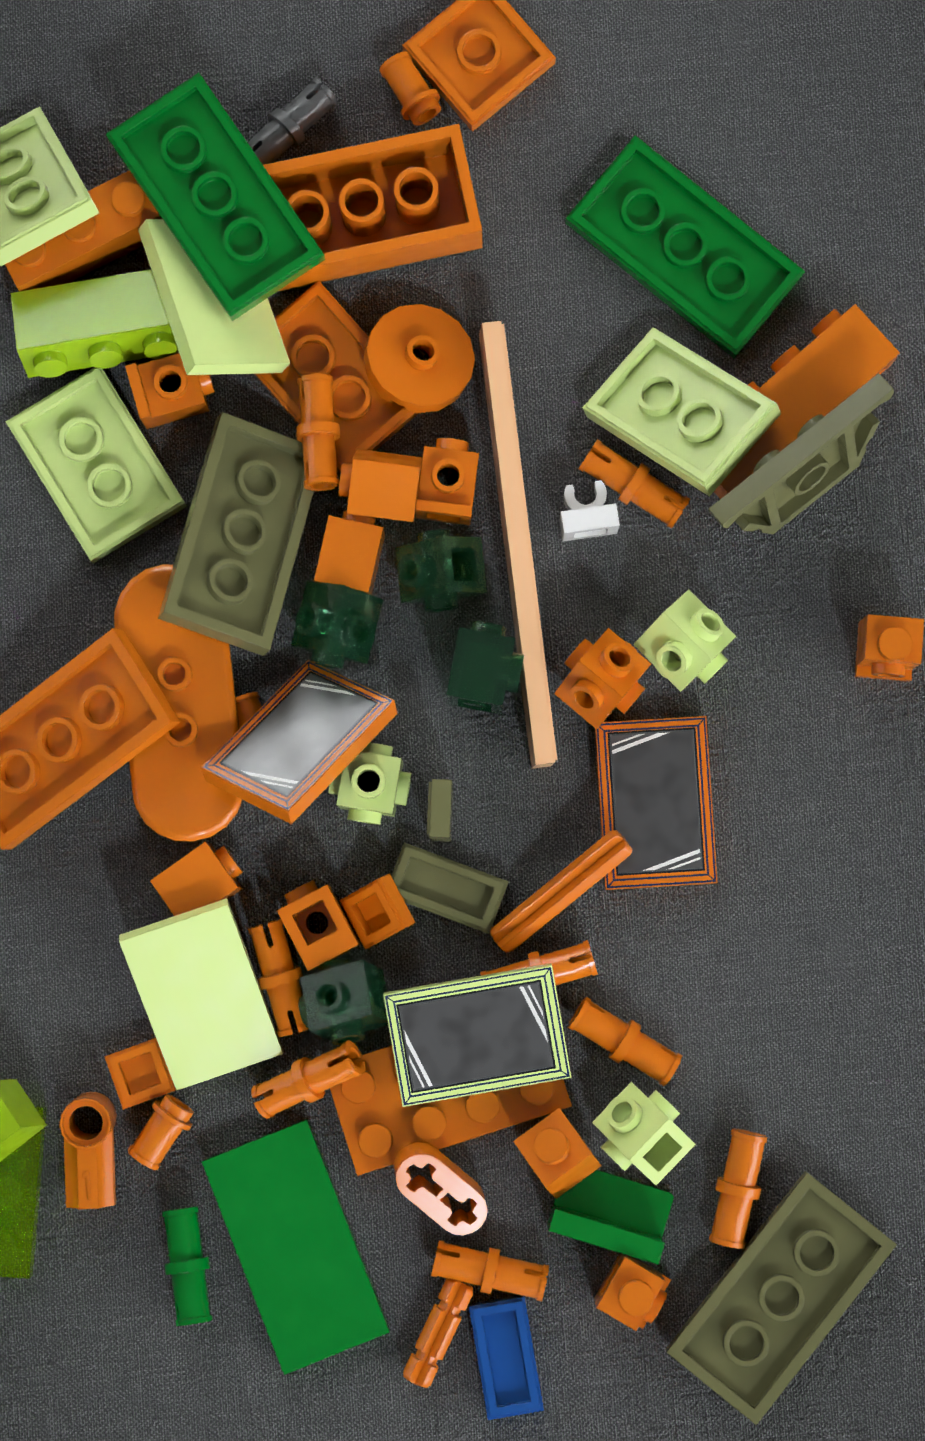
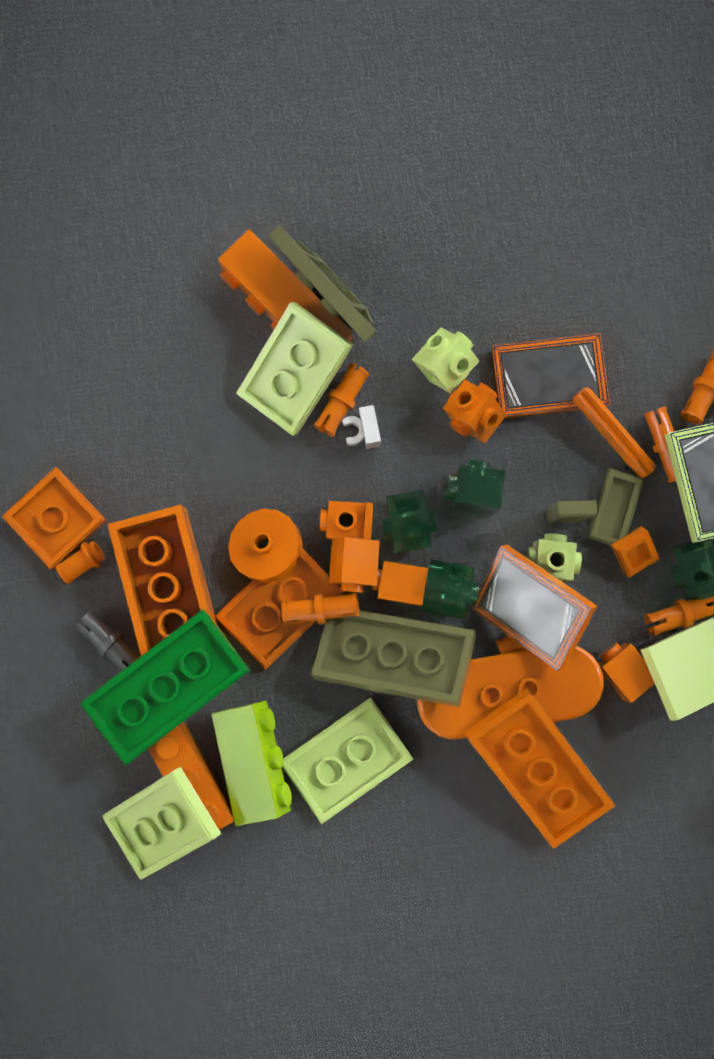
camera: 95 degrees left, 0 degrees up
orange brick [125,353,215,429] -> none
yellowish green tile [138,219,290,375] -> none
orange brick [277,880,361,971] -> none
light nougat tile [479,321,557,769] -> none
green tile [565,135,805,359] -> none
orange brick [855,614,924,682] -> none

